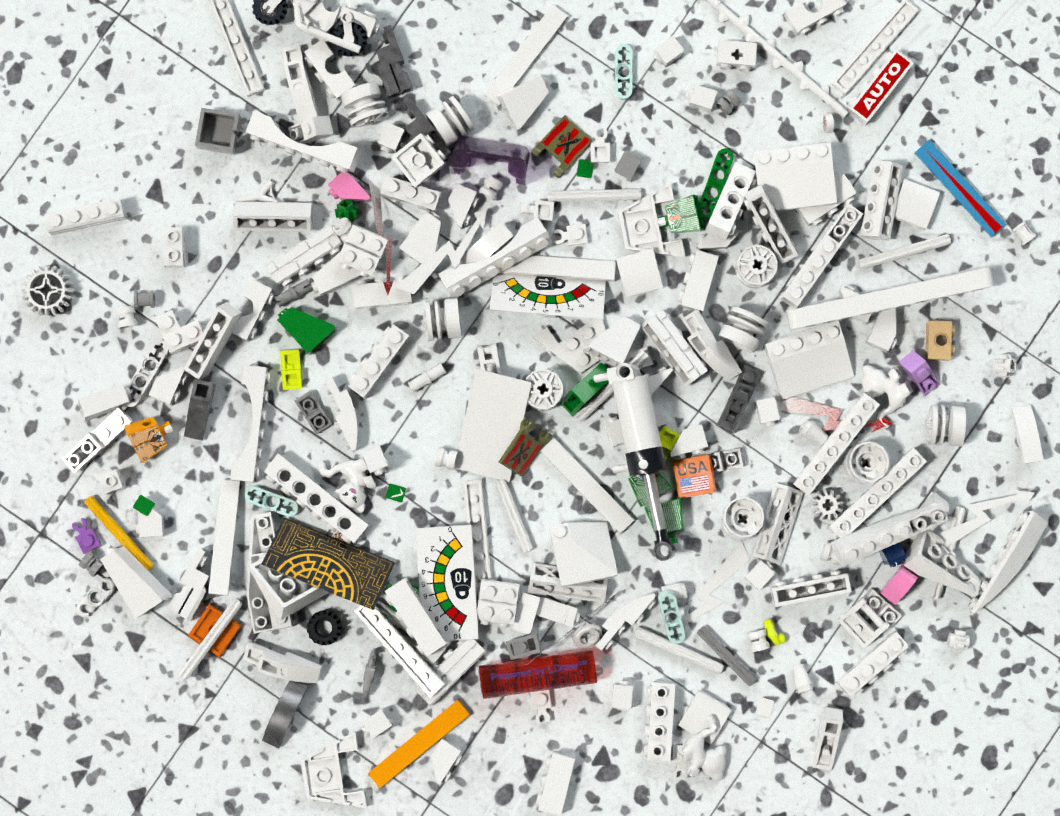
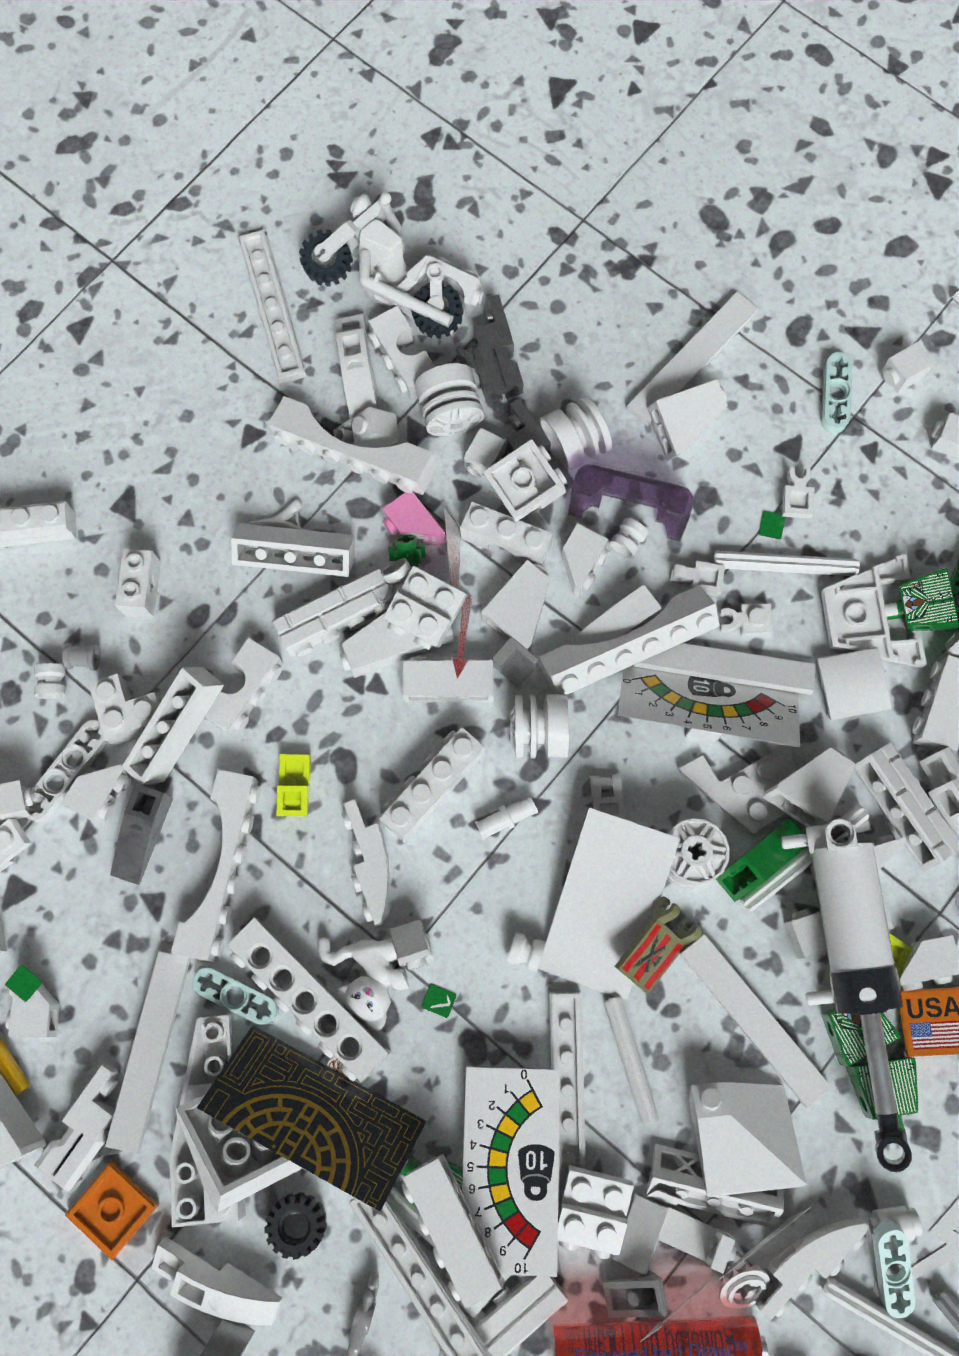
camera: 10 degrees right, 10 degrees down
light orange torso [123,417,173,463] -> none
white axle [179,598,242,680] -> none
light grey piece [195,108,241,155] -> none
light grey pin [274,279,313,308] -> none
green slope [277,307,338,355] -> none
light grey slope [294,390,332,434] -> none
white sticker [395,208,487,294] -> none
flag [531,115,593,178] -> none
light grey panel [614,151,641,182] -> none

